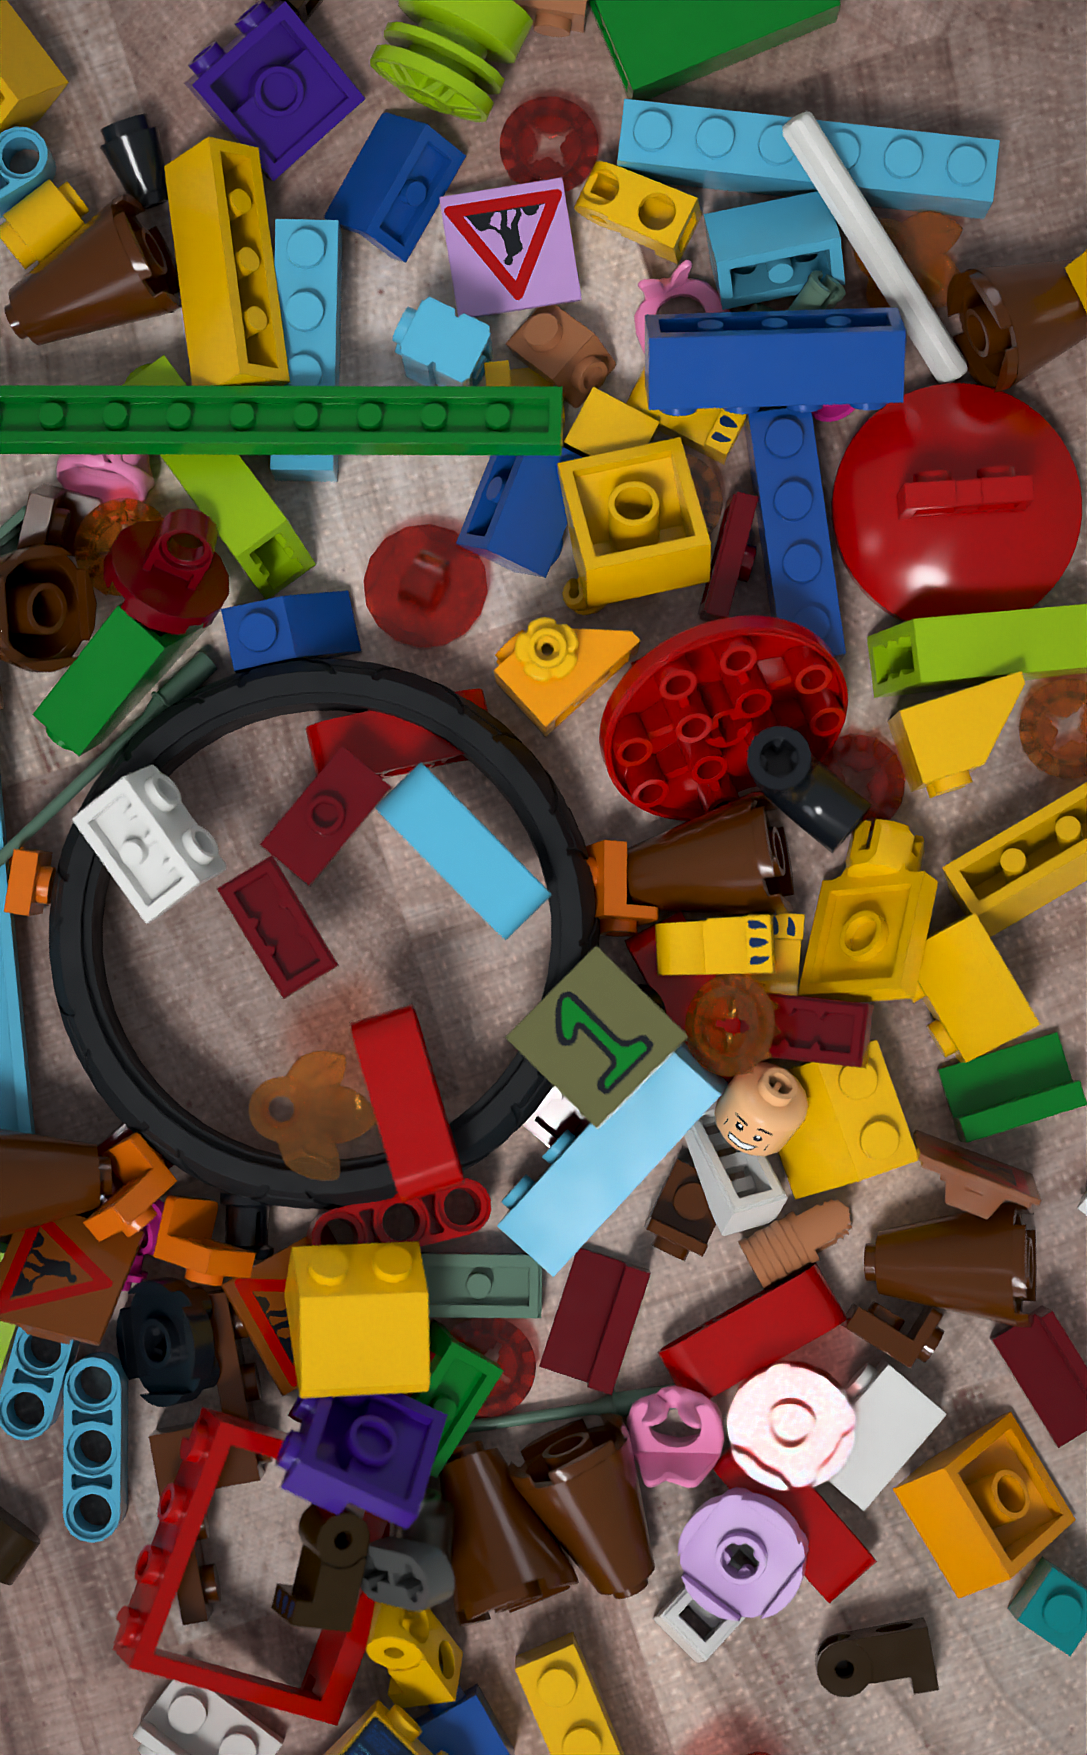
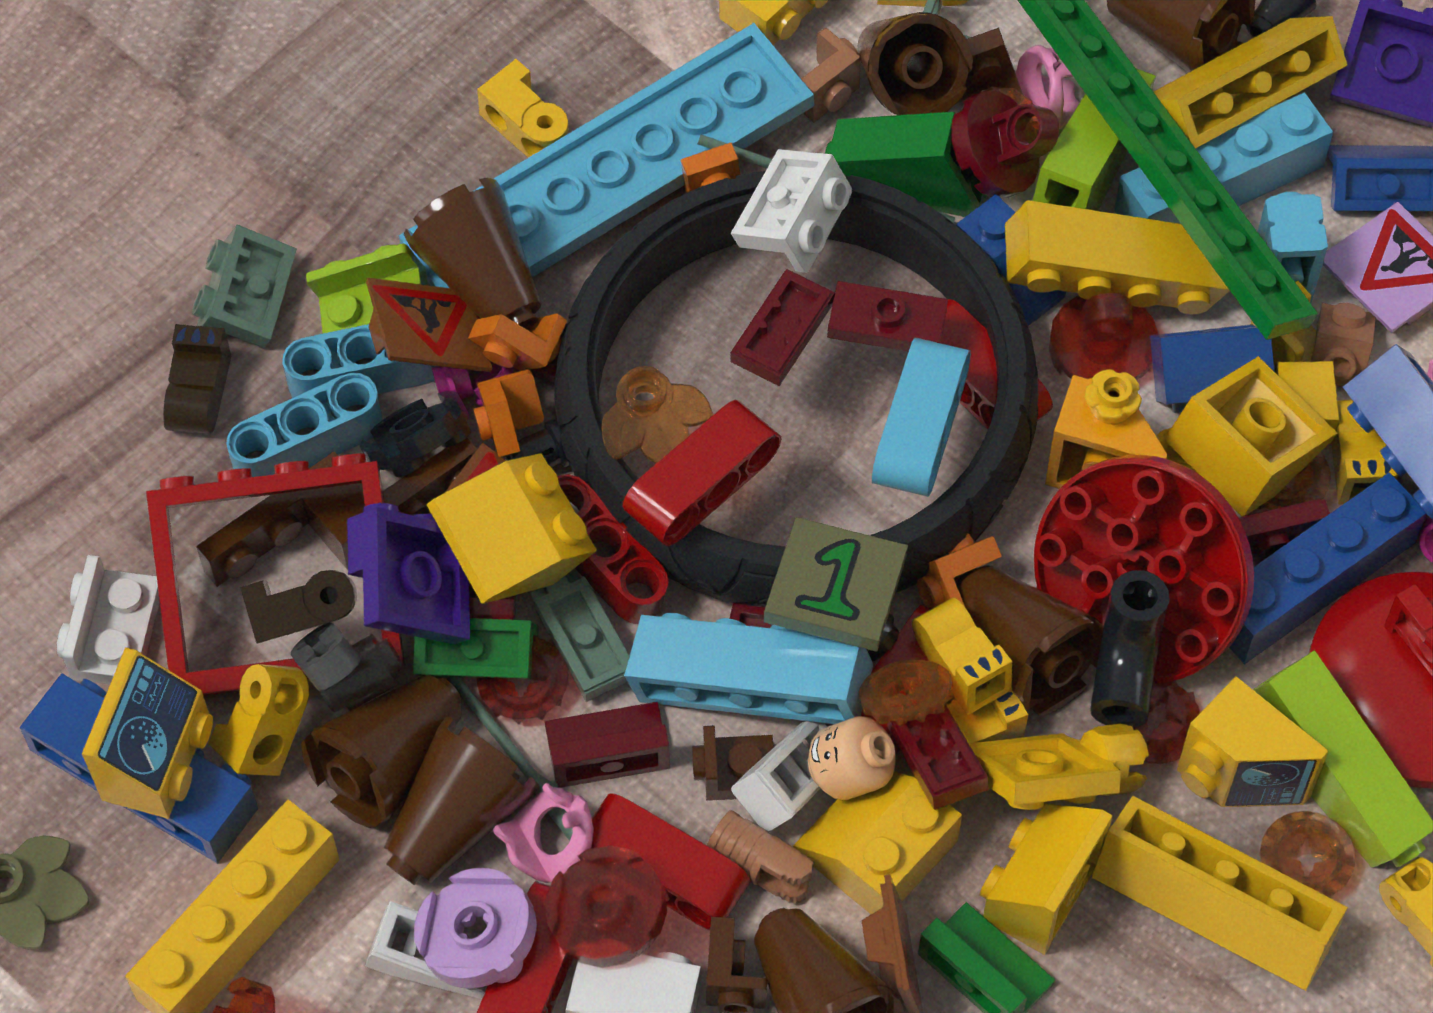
camera: 60 degrees right, 25 degrees down
none -> yellow brick [1005,200,1230,314]

